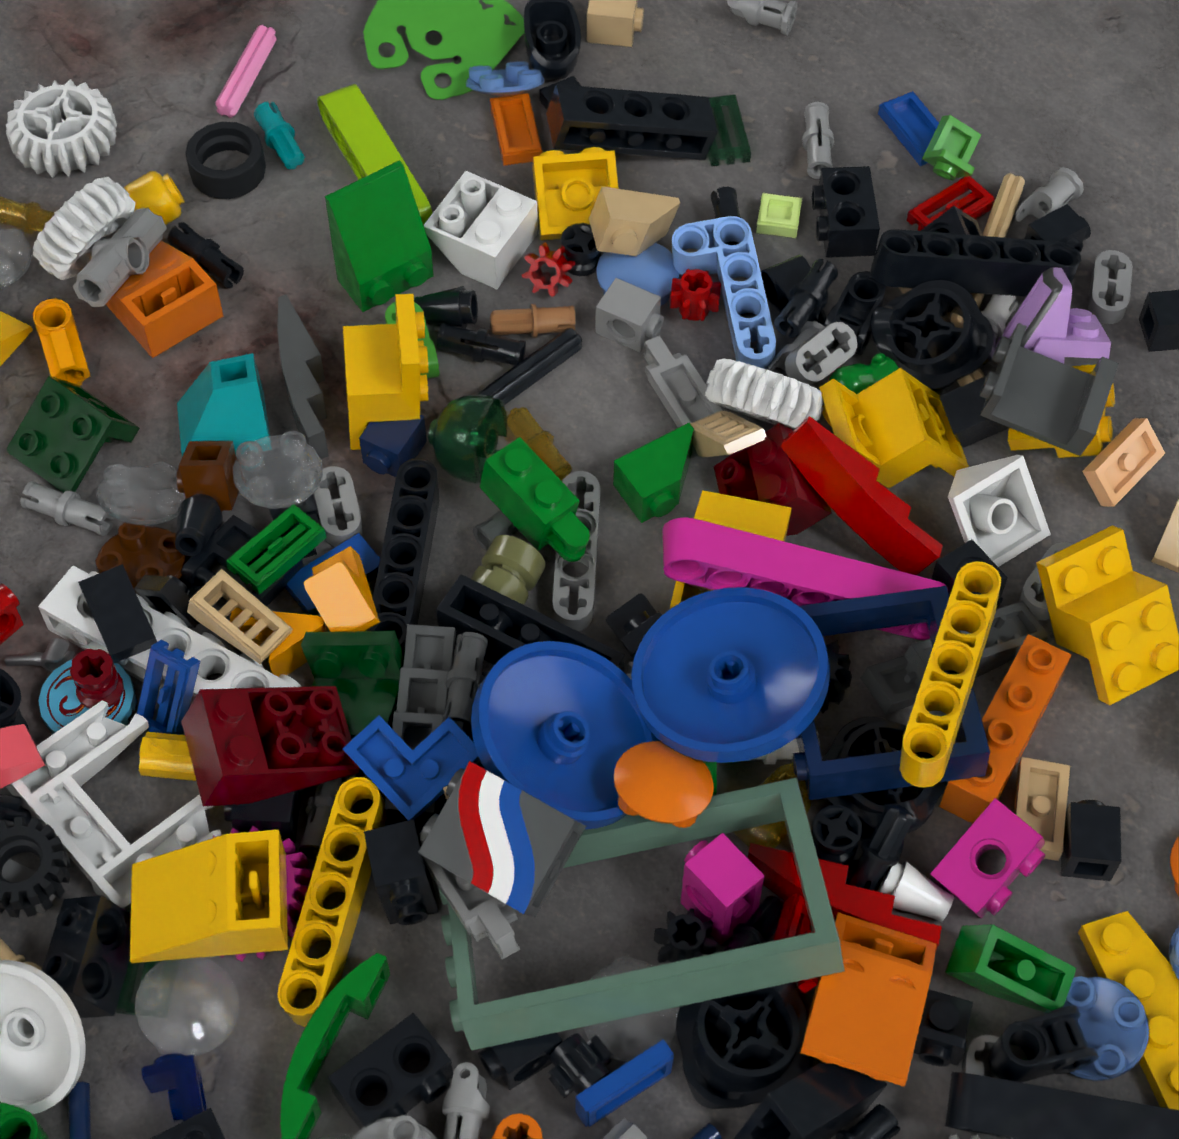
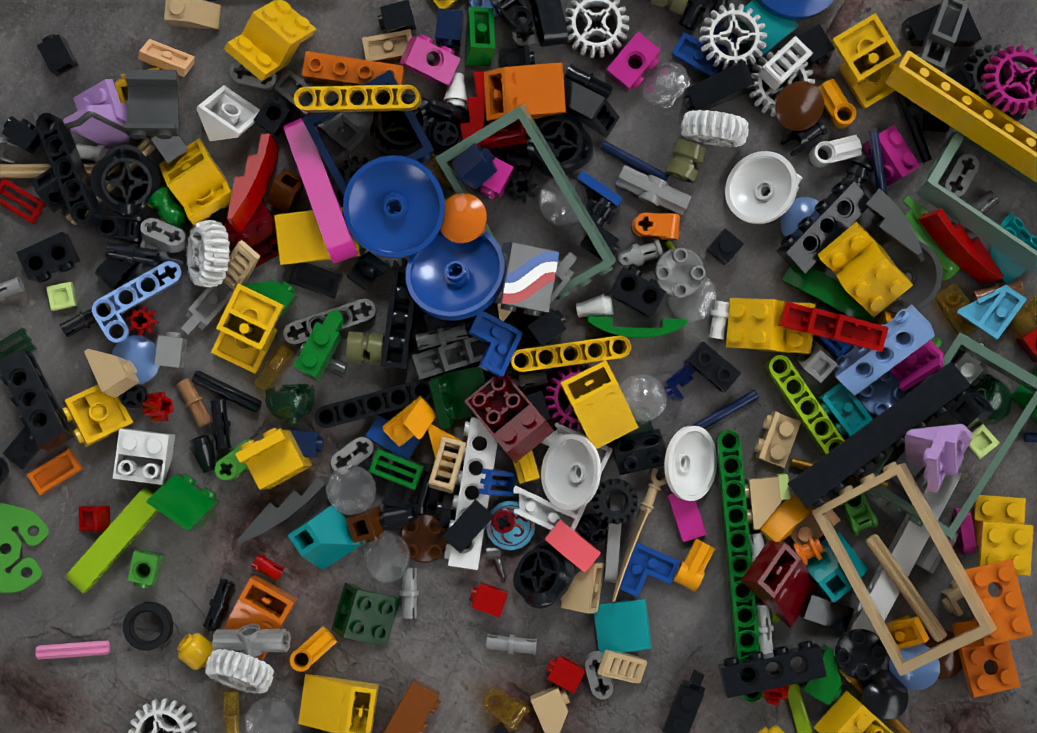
camera: 110 degrees left, 30 degrees up
teal axle [254,101,305,170] -> none
medium blue dish [466,61,544,96] -> none
light grey beam [1088,250,1133,324] -> none
none -> red slope [79,505,110,531]
none -> bright green brick [127,549,164,589]
none -> yellow bracket [211,283,285,374]
none -> red pin [251,554,285,581]
none -> reddish brown brick [266,168,304,213]
none -> black tile [288,263,343,299]
none -> dark blue brick [435,8,464,48]
none -> dark blue brick [452,143,498,190]
none -> white dish [541,434,601,510]
none -> white cone [576,294,613,318]

